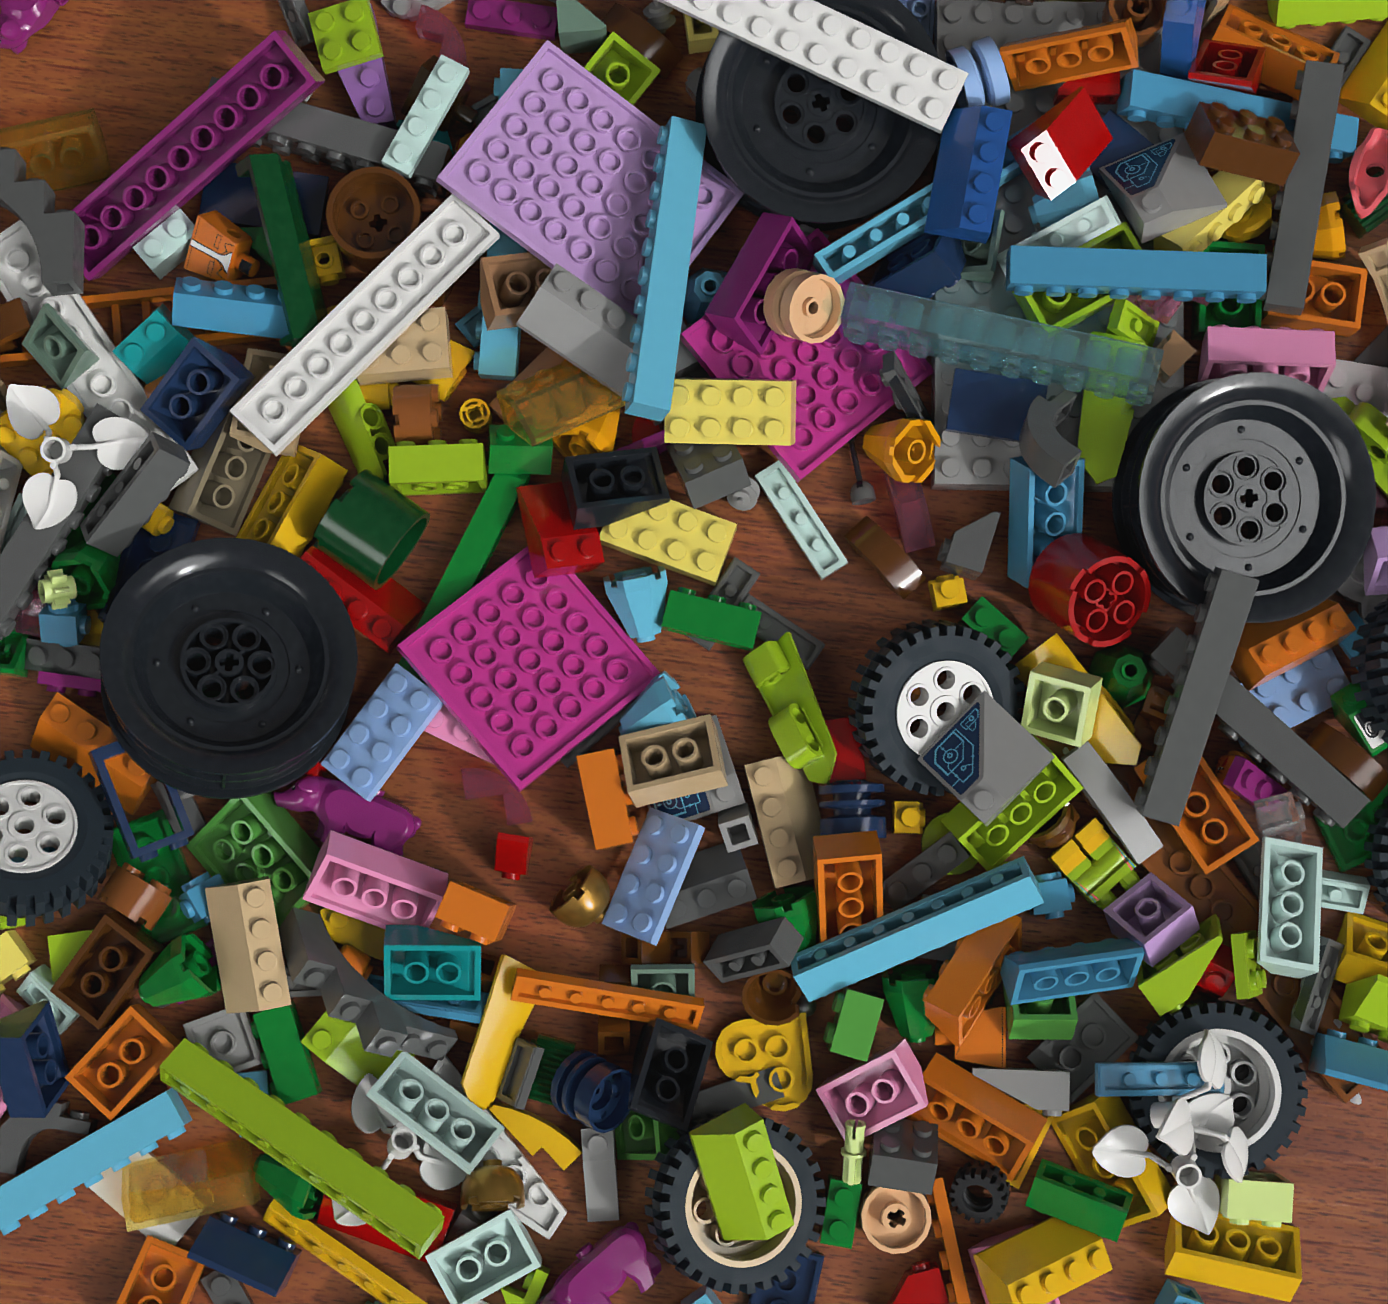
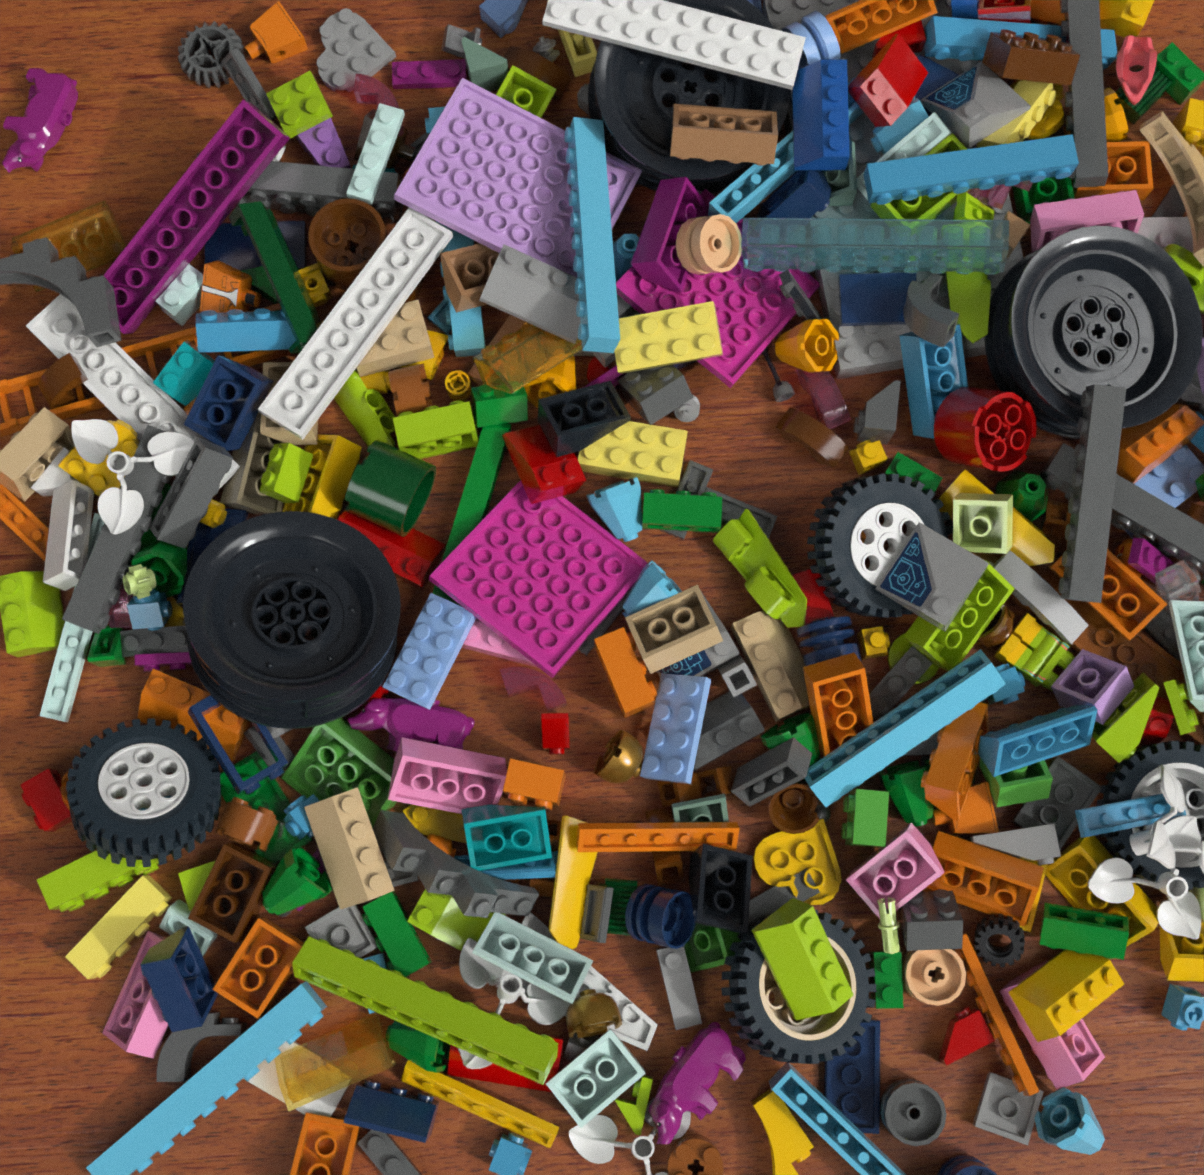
camera: 10 degrees left, 5 degrees down
sand green slope [22,303,100,390] -> none
yellow slope [489,1102,582,1170] -> none
light aqua plate [754,460,848,580] -> none
none -> lime brick [259,443,313,503]
none -> medium nougat slope [670,104,778,166]

